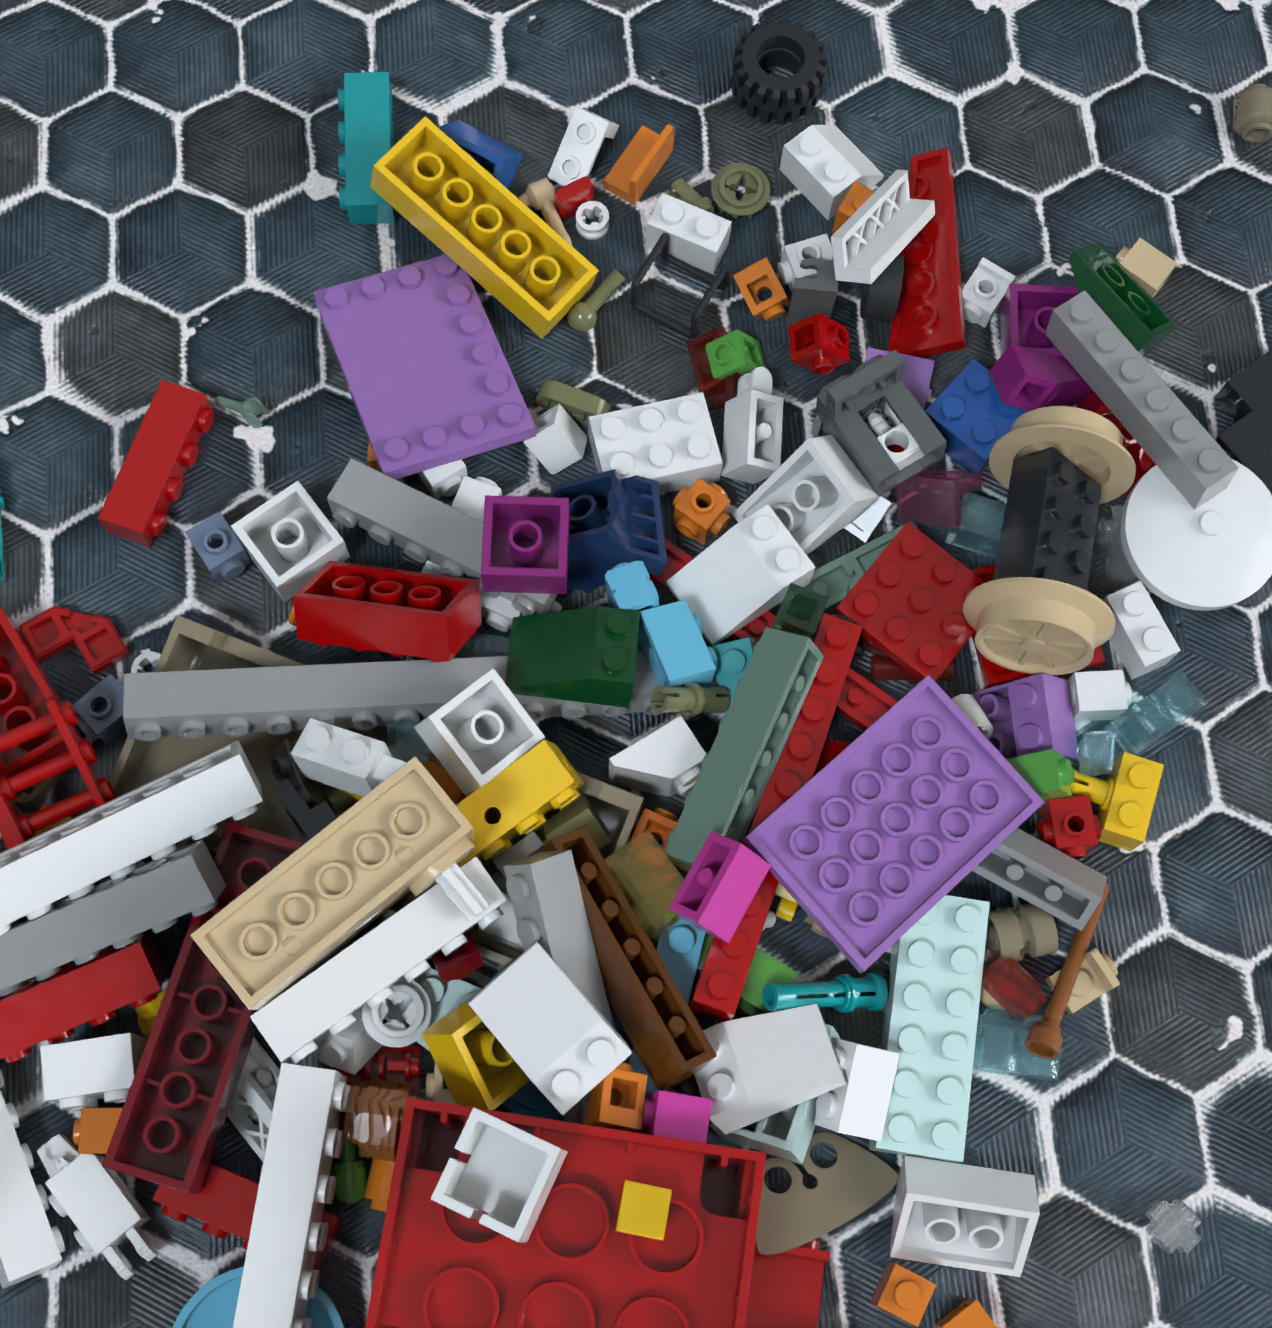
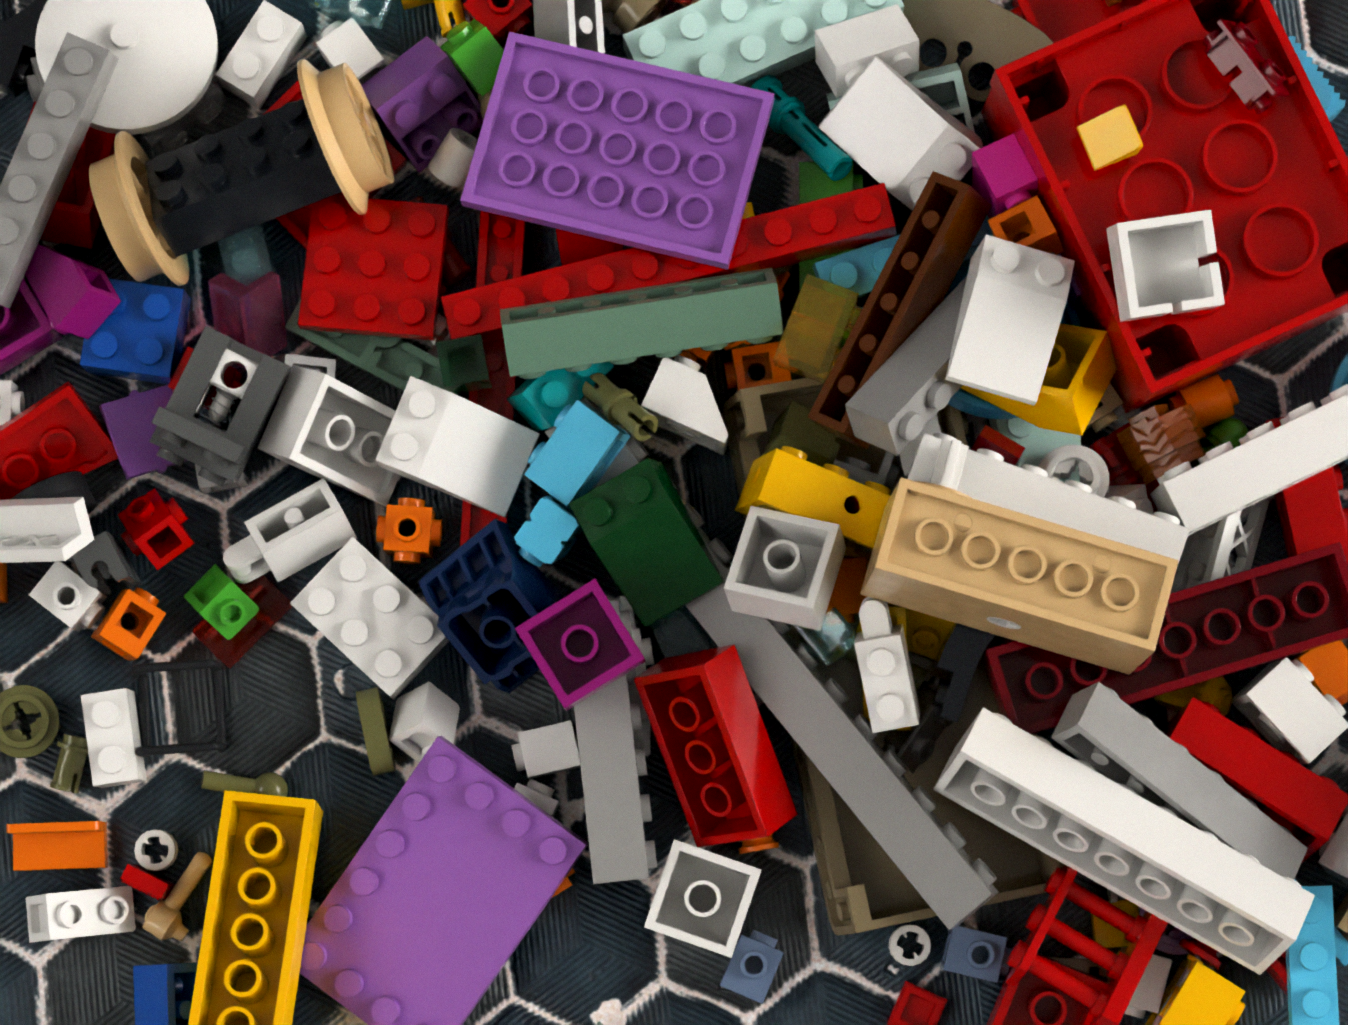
camera: 120 degrees left, 10 degrees up
dark pink brick [668,831,771,944] -> none
clear light blue plate [1077,730,1116,776] -> none

